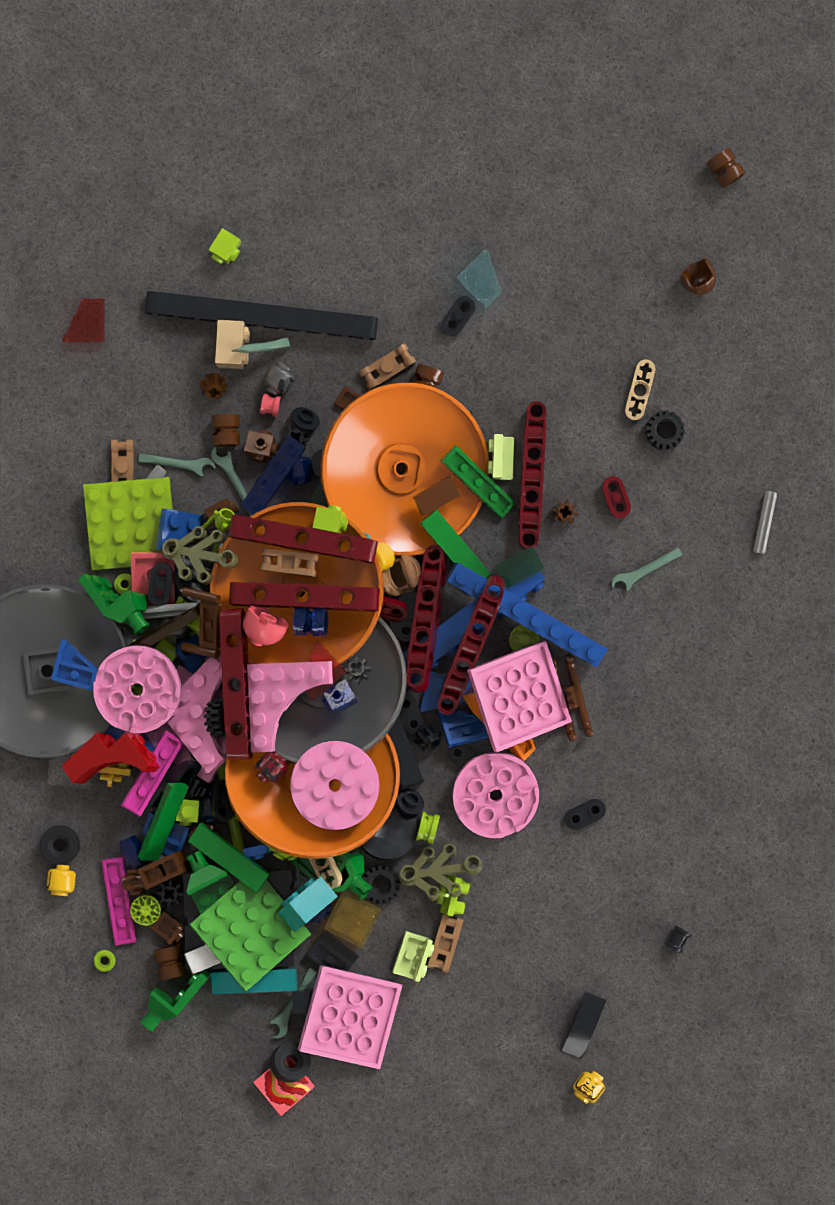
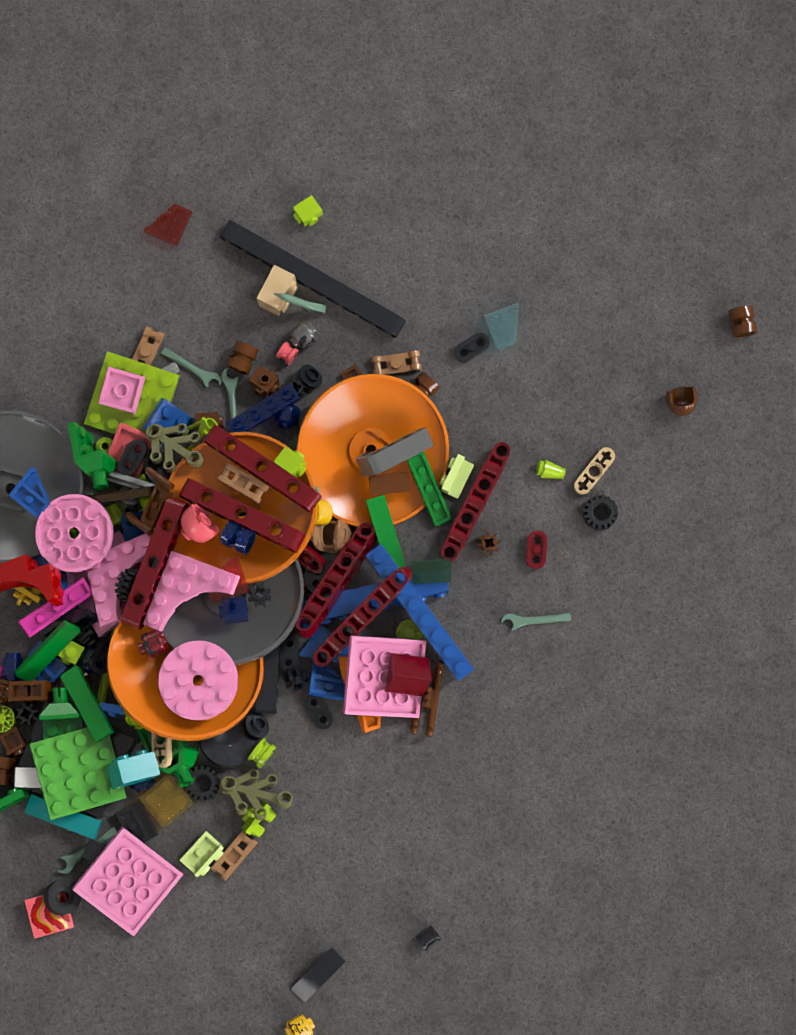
camera: 30 degrees right, 5 degrees down
reddish brown gear [200,372,227,399] -> none
bright pink plate [452,752,539,838] -> none
black plate [565,799,606,830] -> none
light grey axle [753,491,777,554] -> none
none -> bright pink plate [98,367,146,414]
none -> dark grey beam [355,427,434,477]
none -> dark red slope [385,653,432,696]
none -> lime cone [536,460,566,480]

